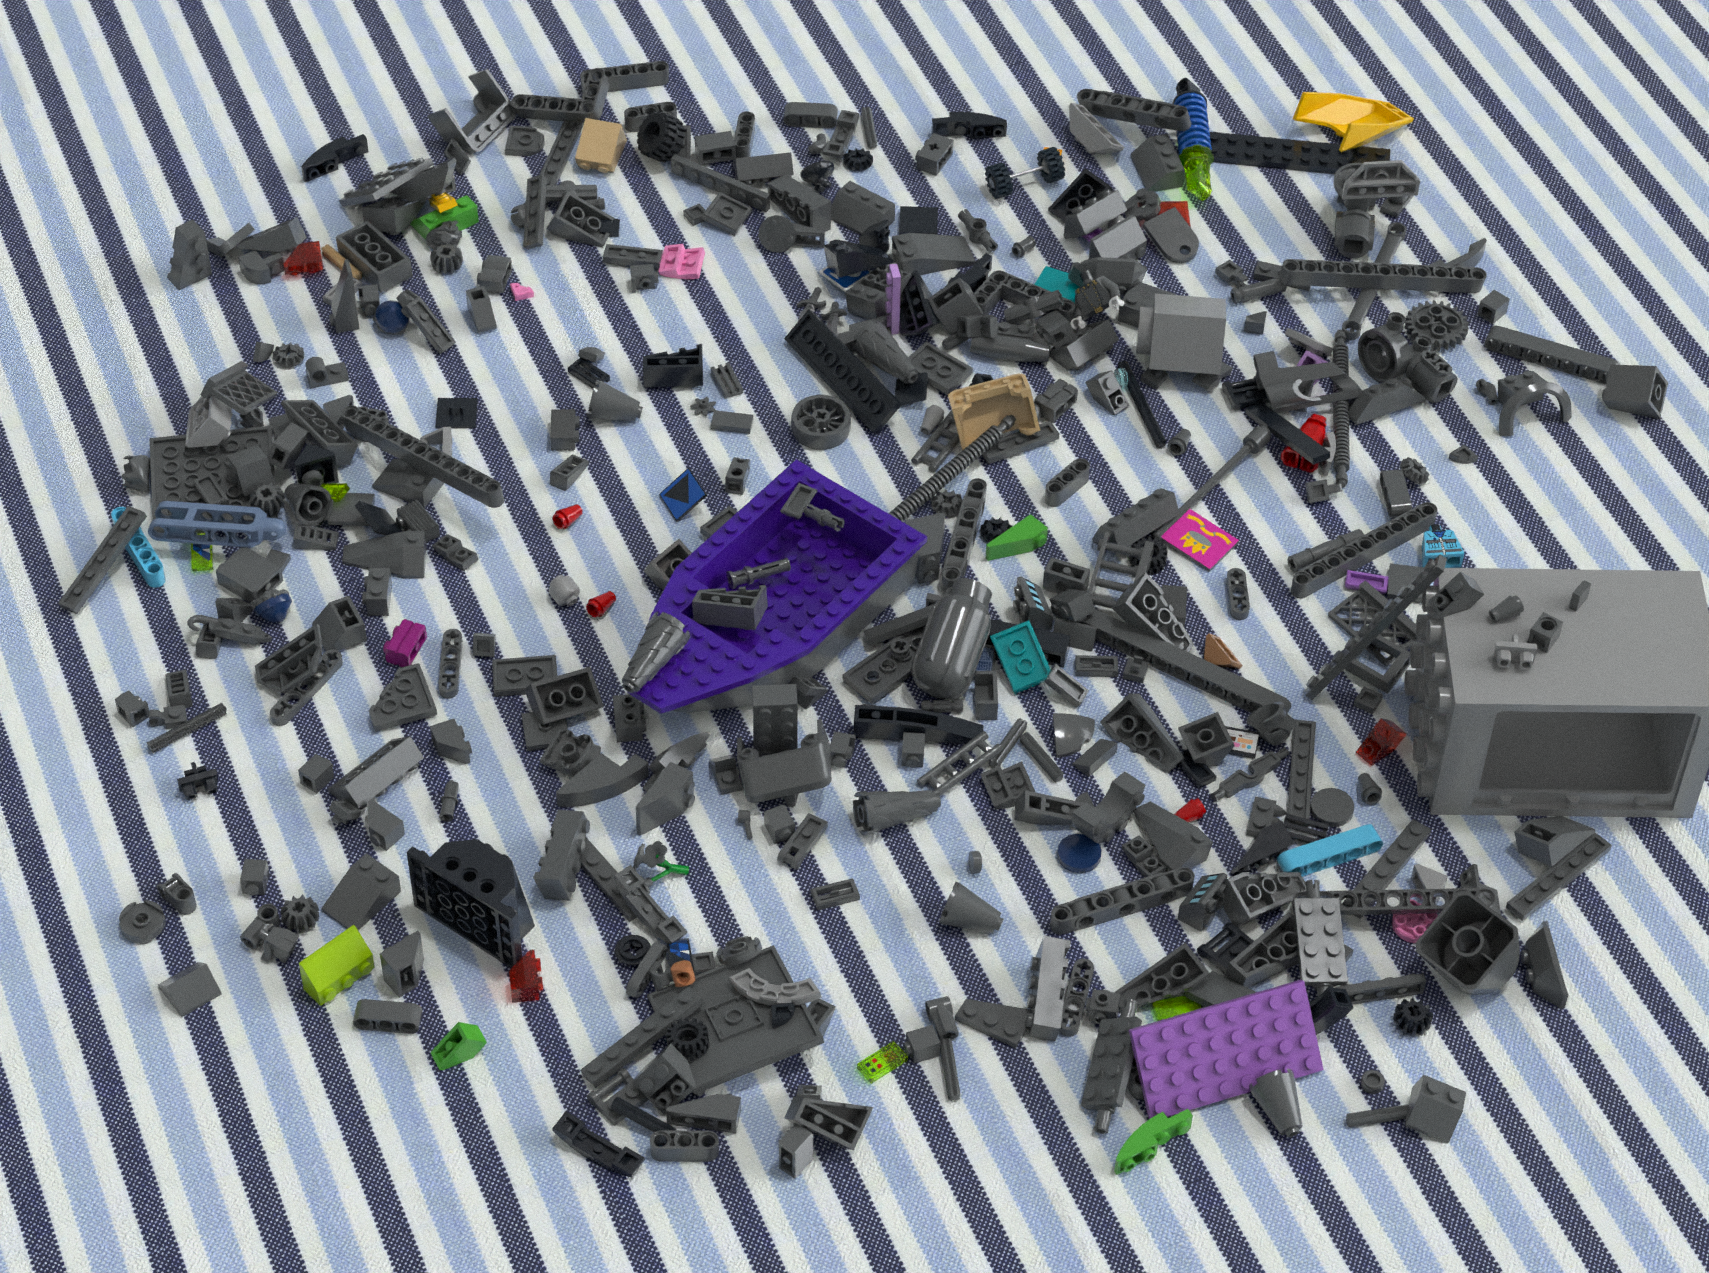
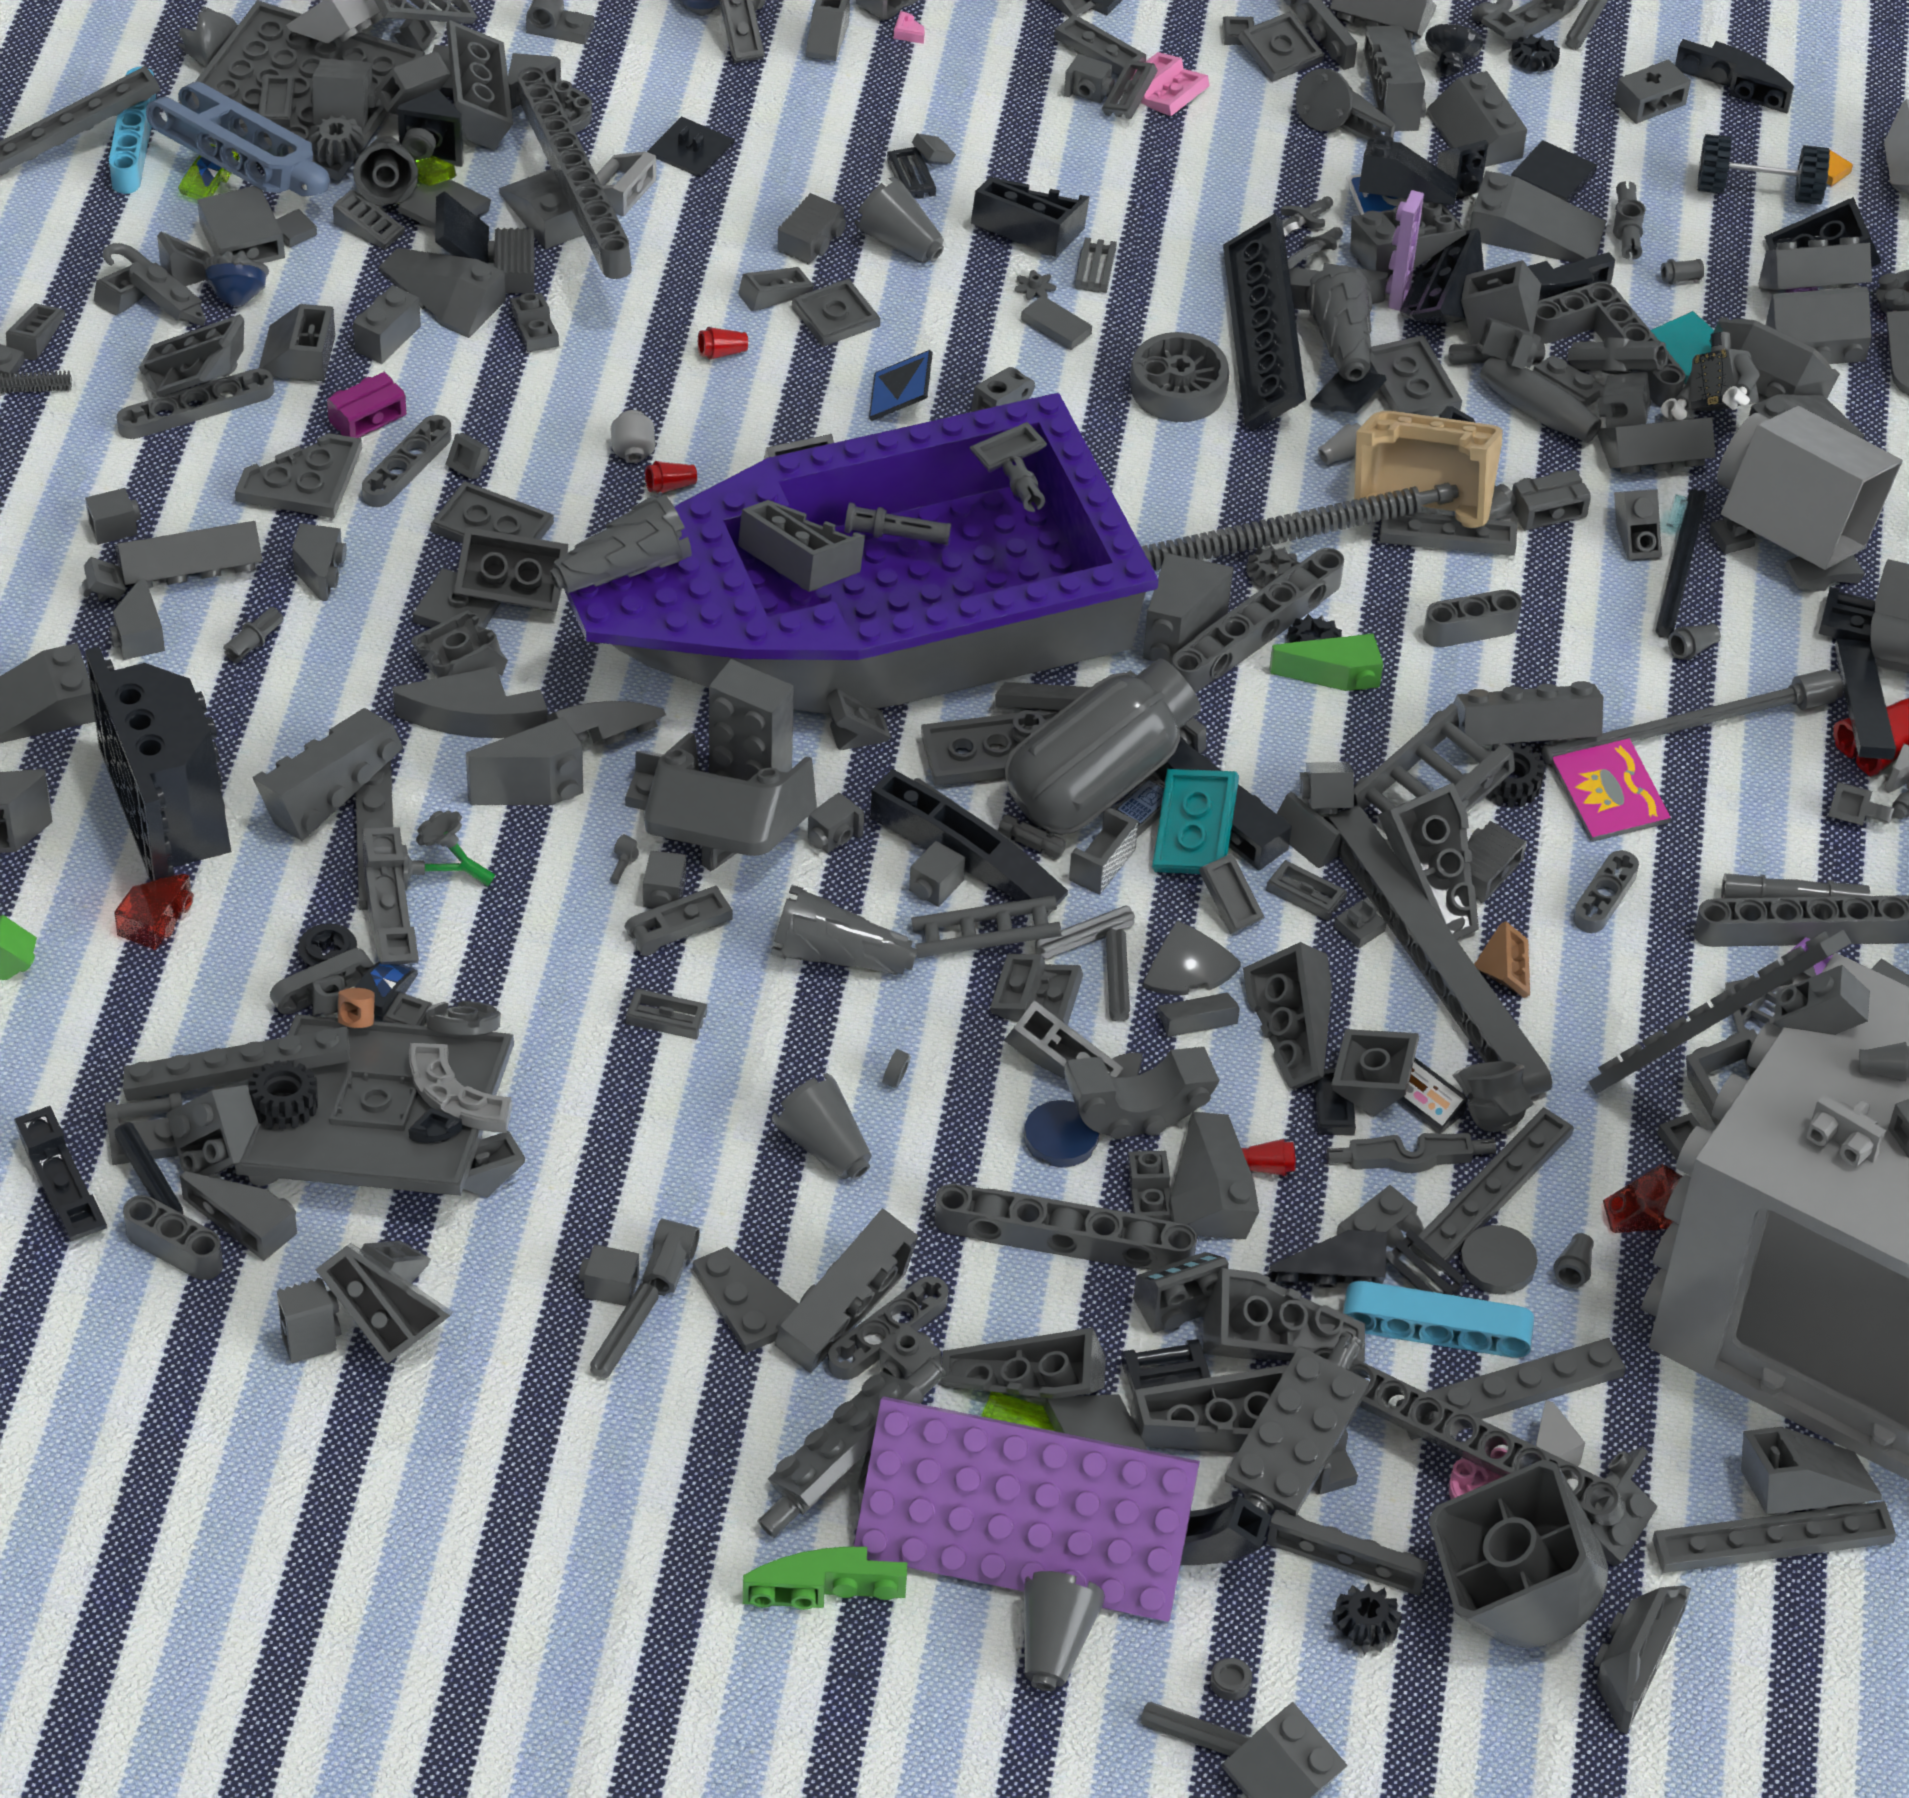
camera: 30 degrees right, 0 degrees up
dark grey brick [613,694,646,743] -> none
clear neon green tile [857,1041,908,1084] -> none
dark grey bar [911,410,960,472] -> none
dark grey slope [1013,577,1053,631] -> none
dark grey brick [1043,557,1090,593] -> none
none -> dark grey tile [792,278,880,347]
none -> dark grey tile [1102,60,1158,119]

